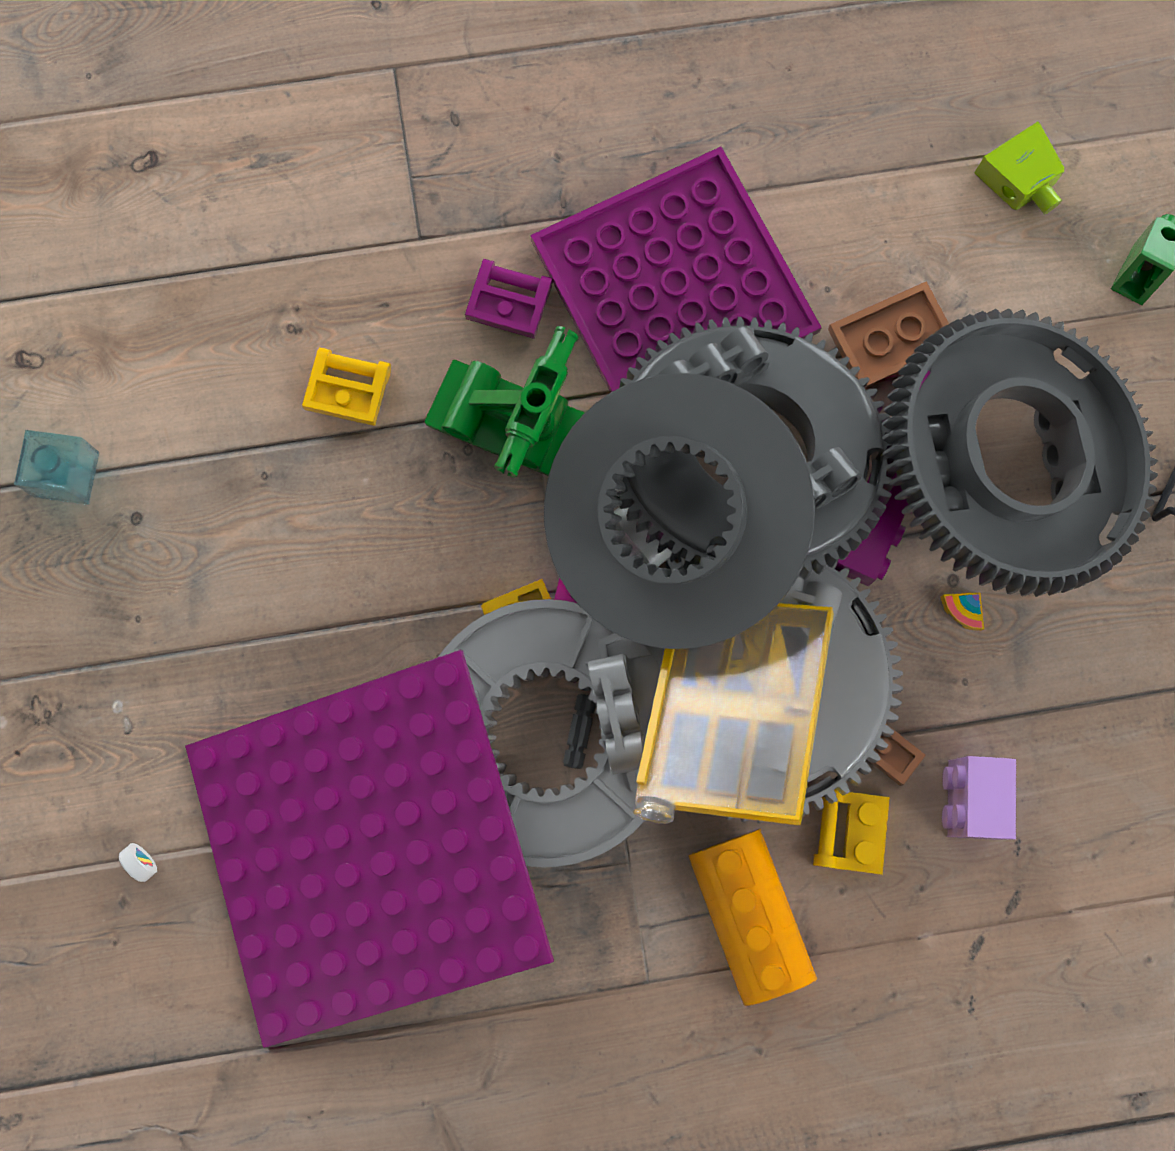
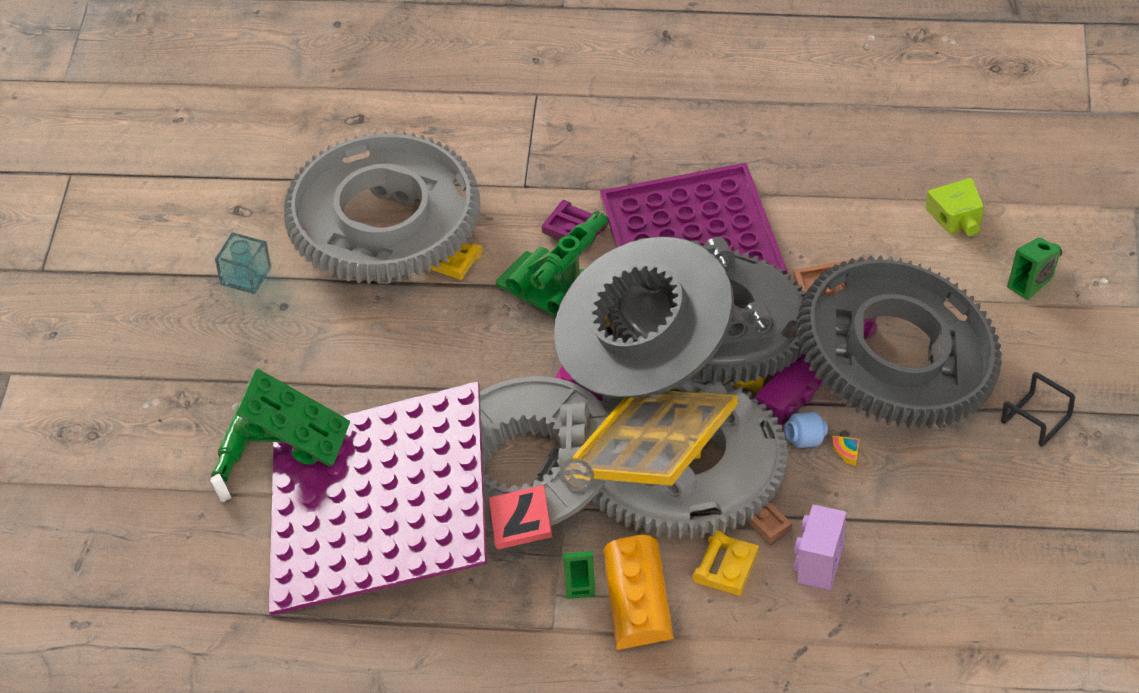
camera: 20 degrees right, 30 degrees down
none -> green plate [211,369,350,482]
none -> light grey piece [284,130,481,284]
none -> coral tile [489,485,553,550]
none -> green slope [563,551,595,599]
none -> light blue head [785,411,828,449]

